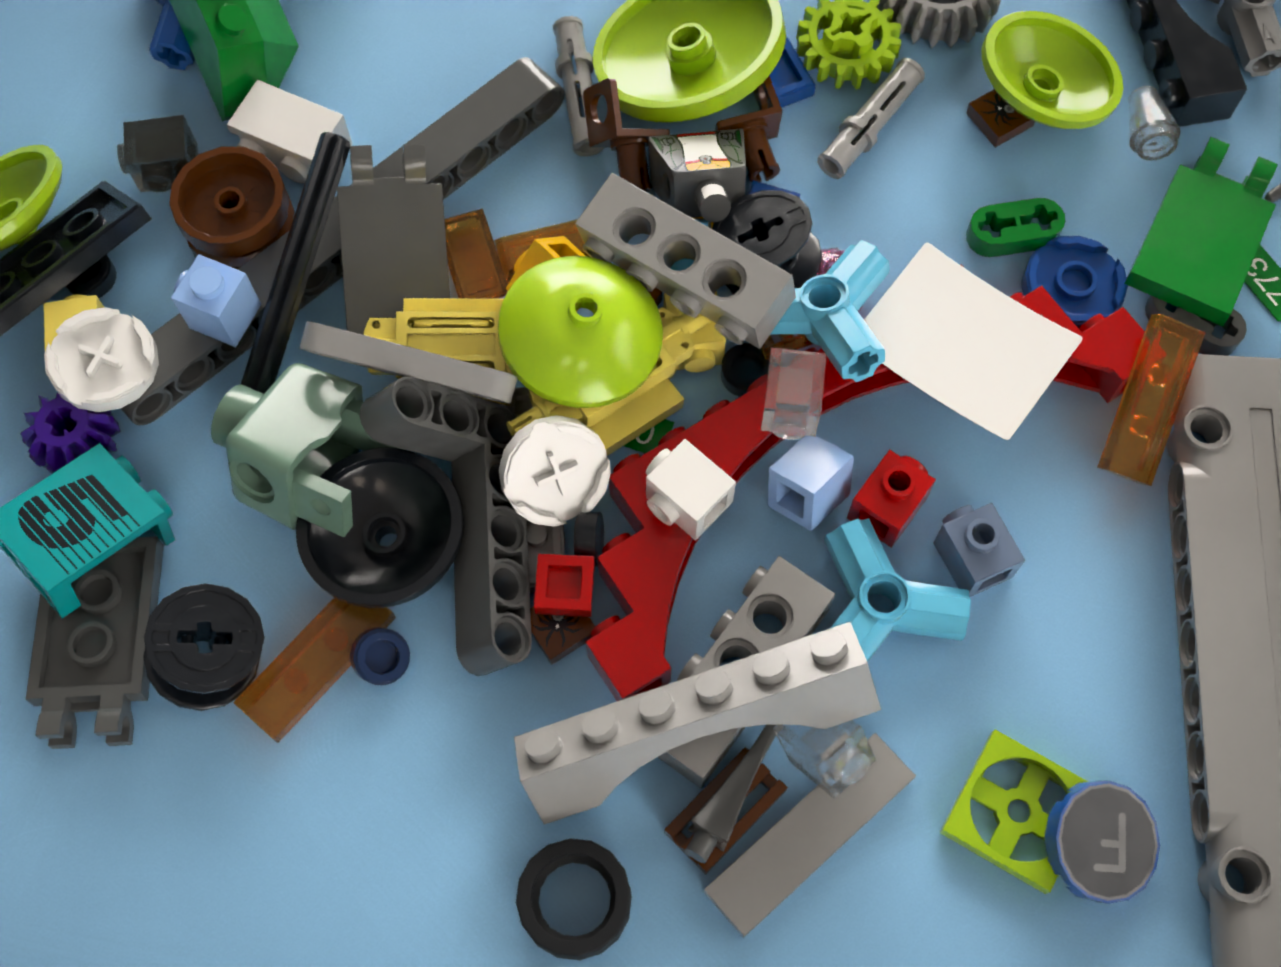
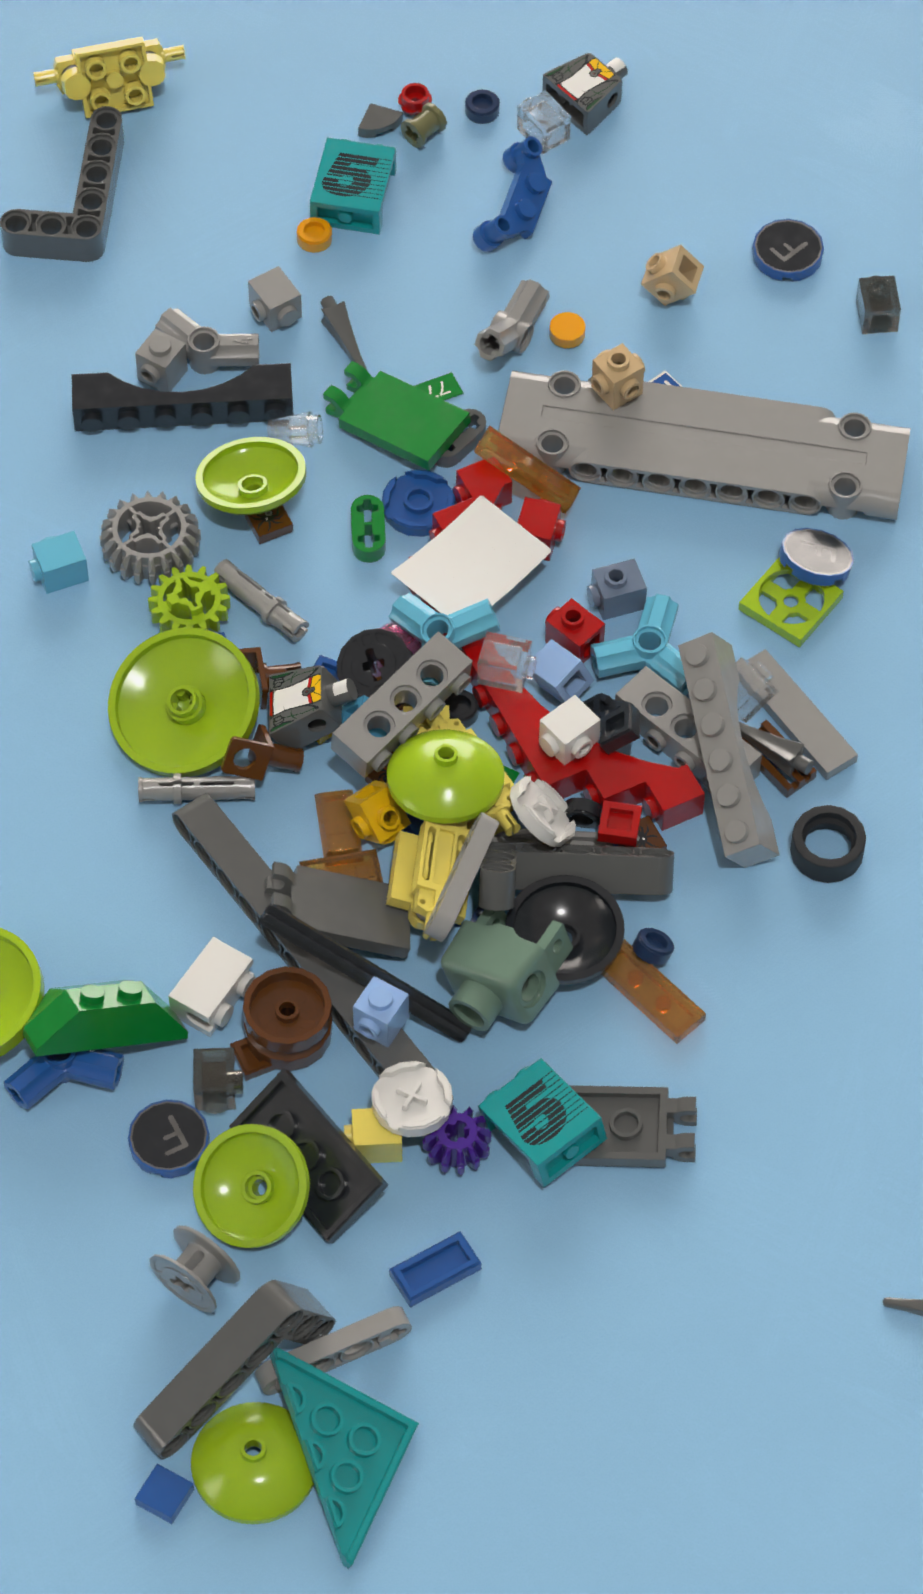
camera: 85 degrees left, 10 degrees down
black piece [143,583,265,711] -> none
none -> black tile [128,1099,210,1178]
none -> red brick [517,497,566,561]
none -> black tile [583,693,640,754]

